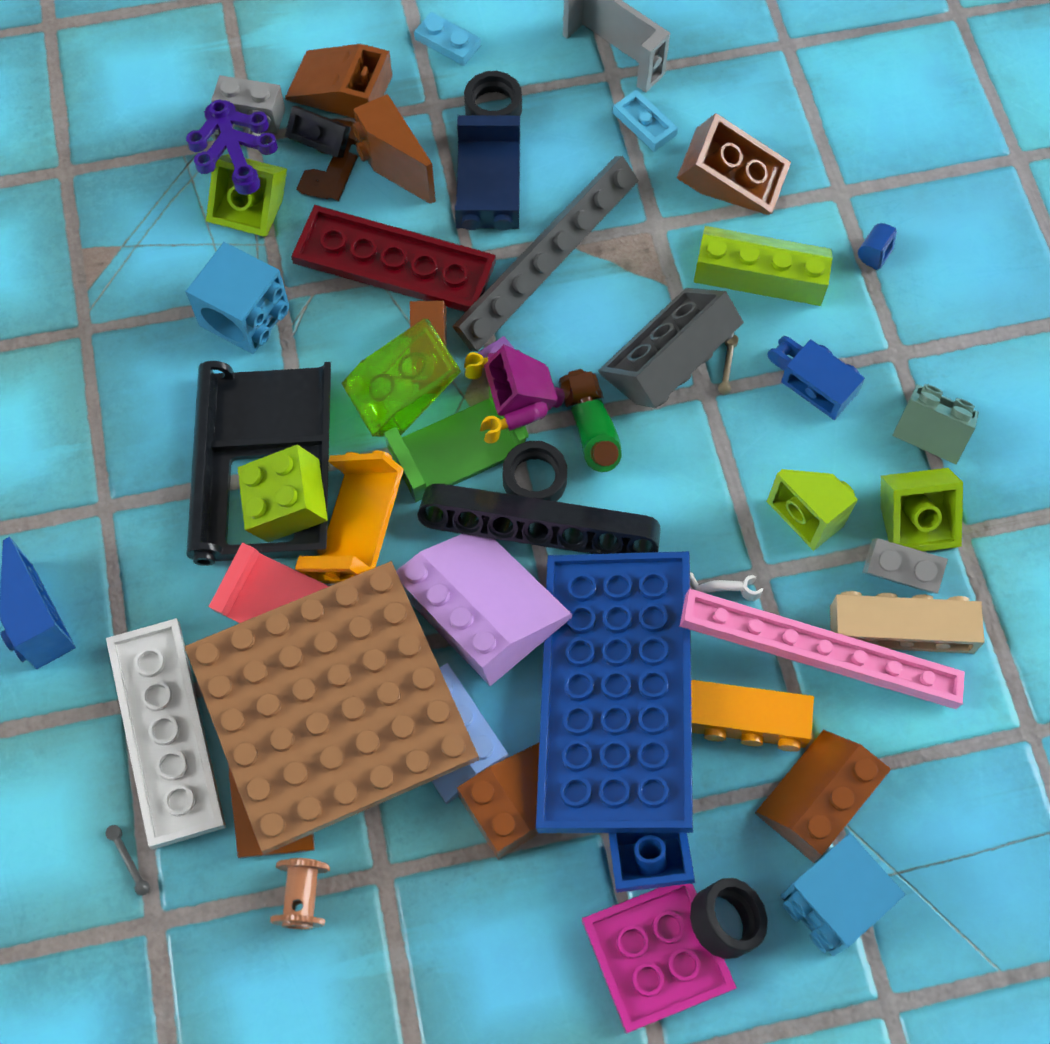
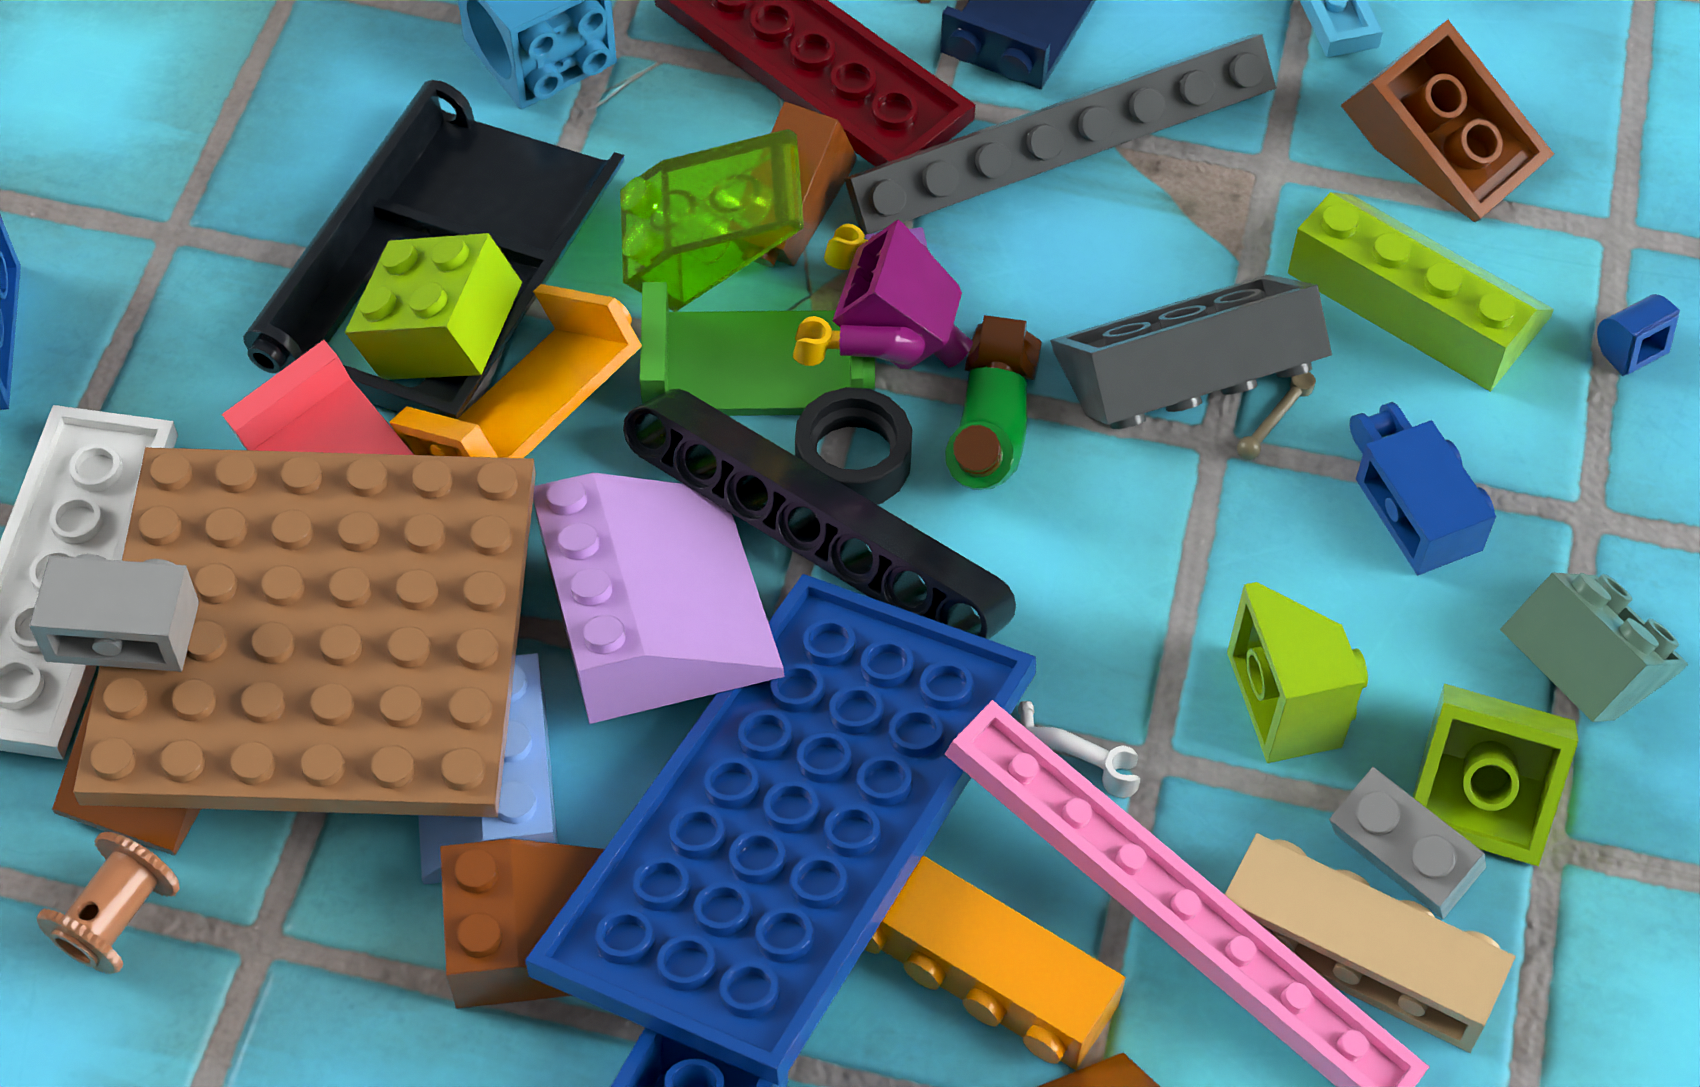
camera: 25 degrees right, 10 degrees down
none -> light grey brick [29,554,199,672]

